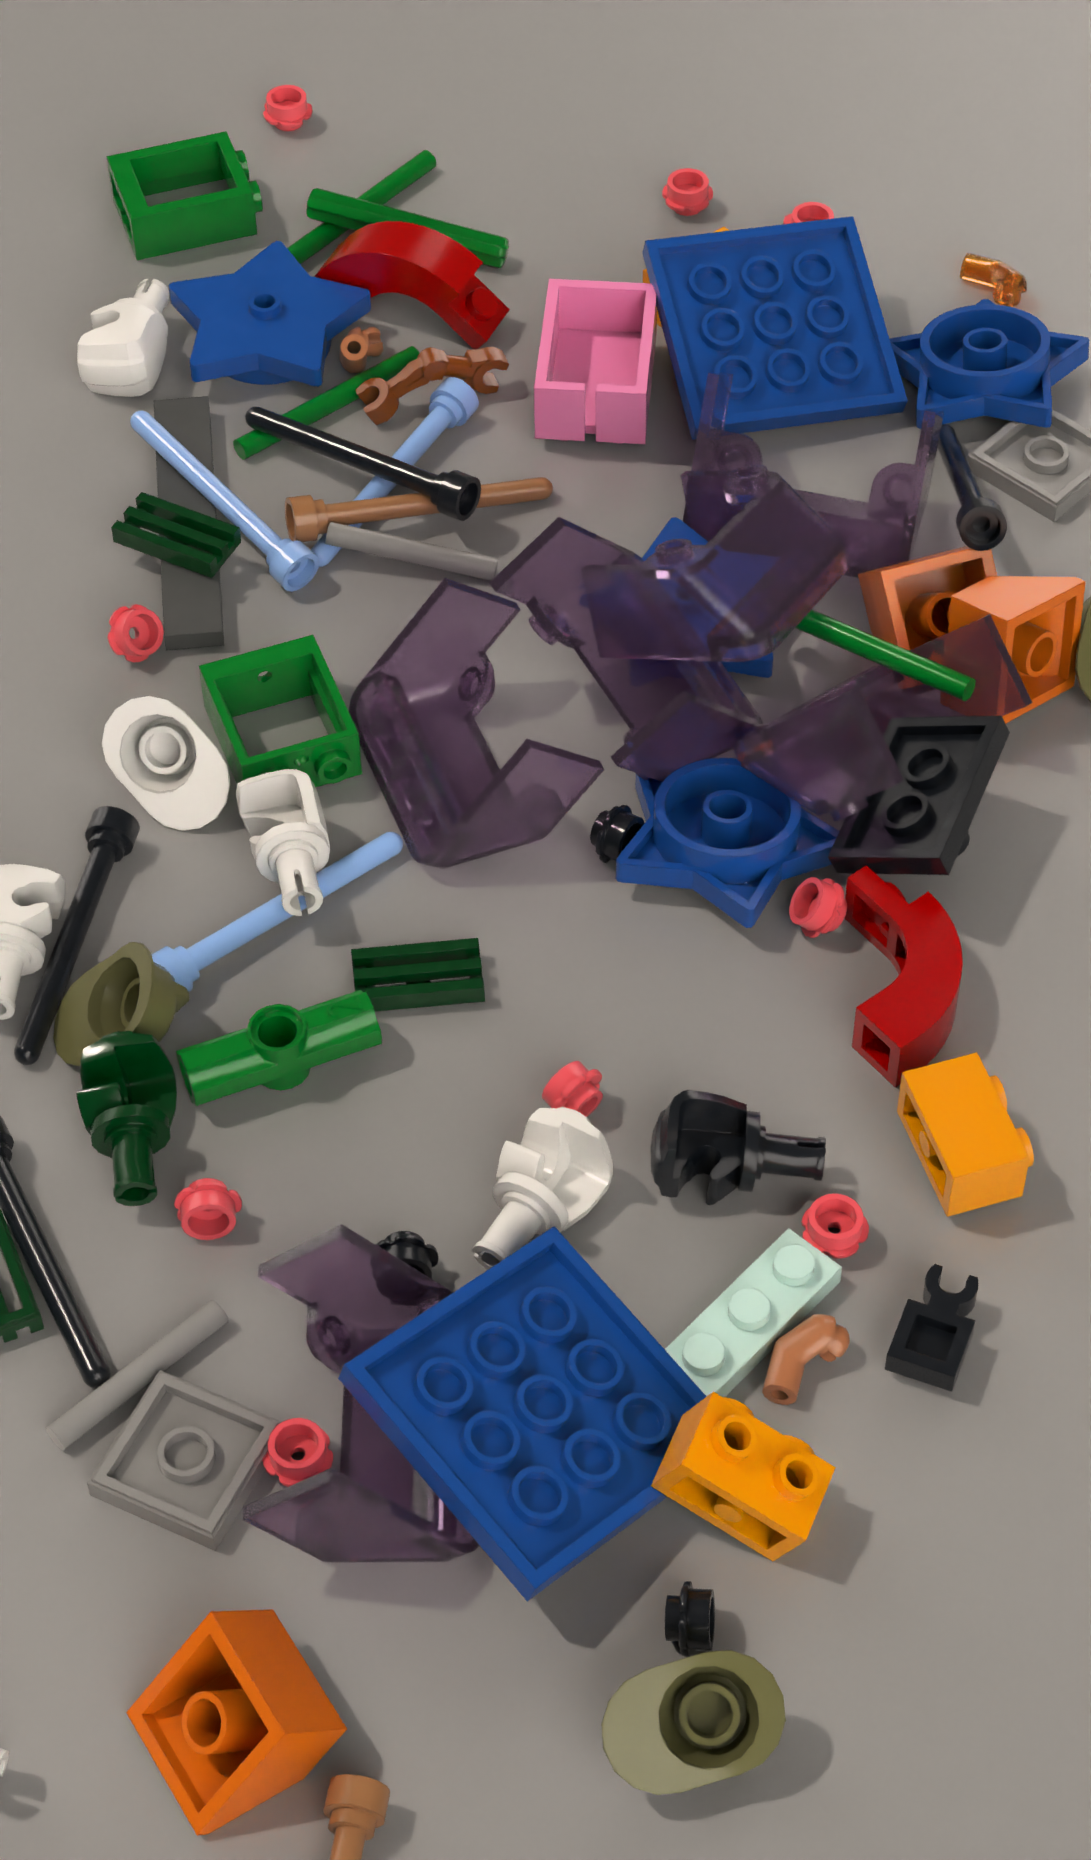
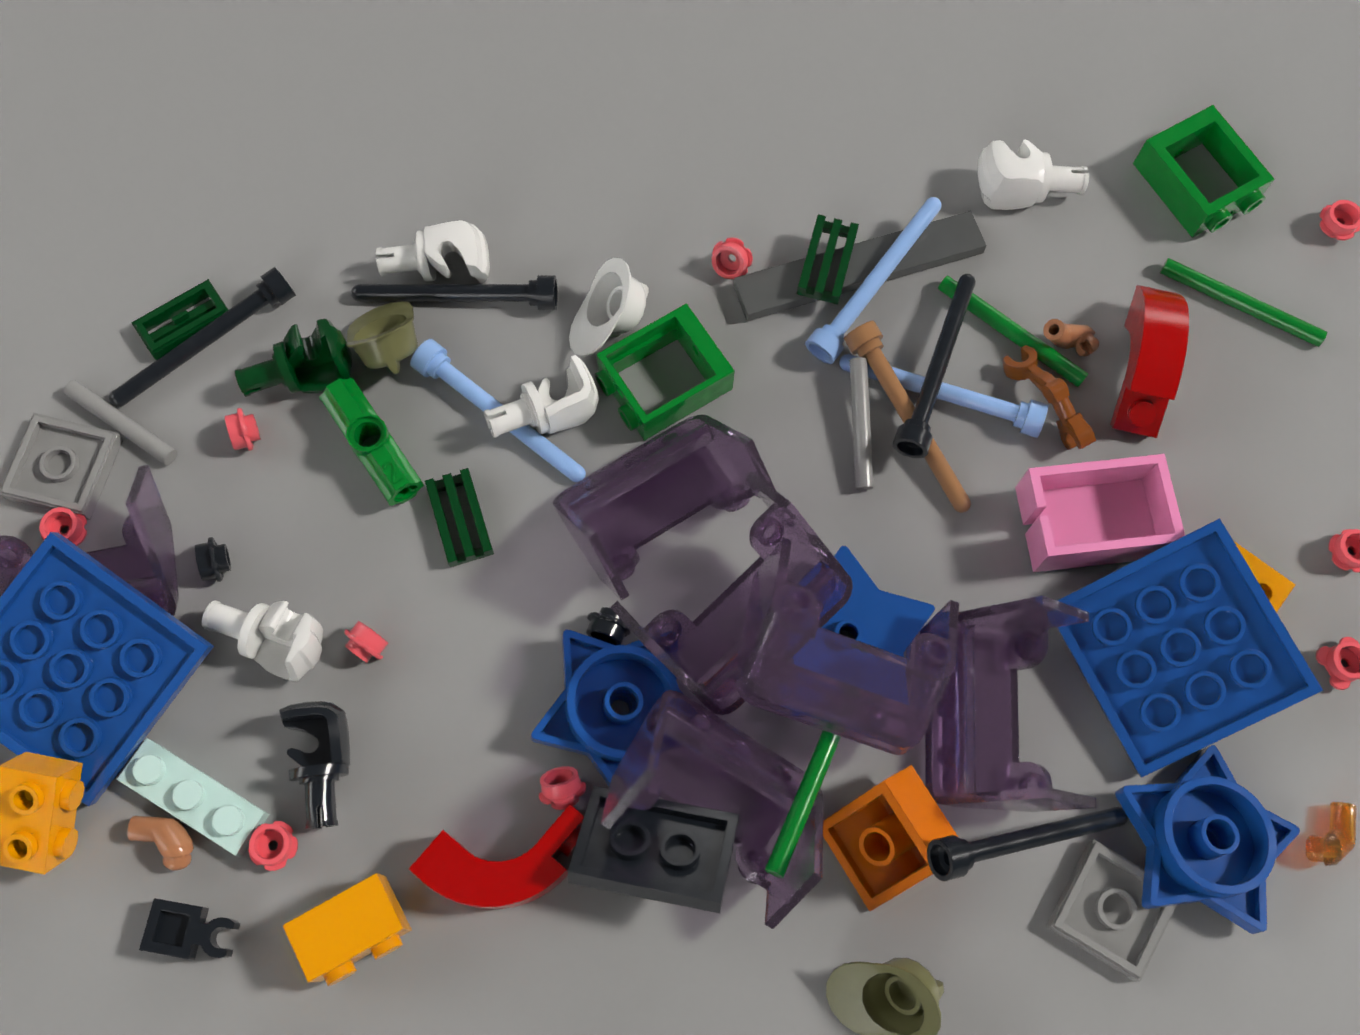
camera: 75 degrees right, 20 degrees up
blue plate [168,241,371,387] -> none
green axle [306,188,509,268] -> none
orange slope [942,576,1086,724] -> none

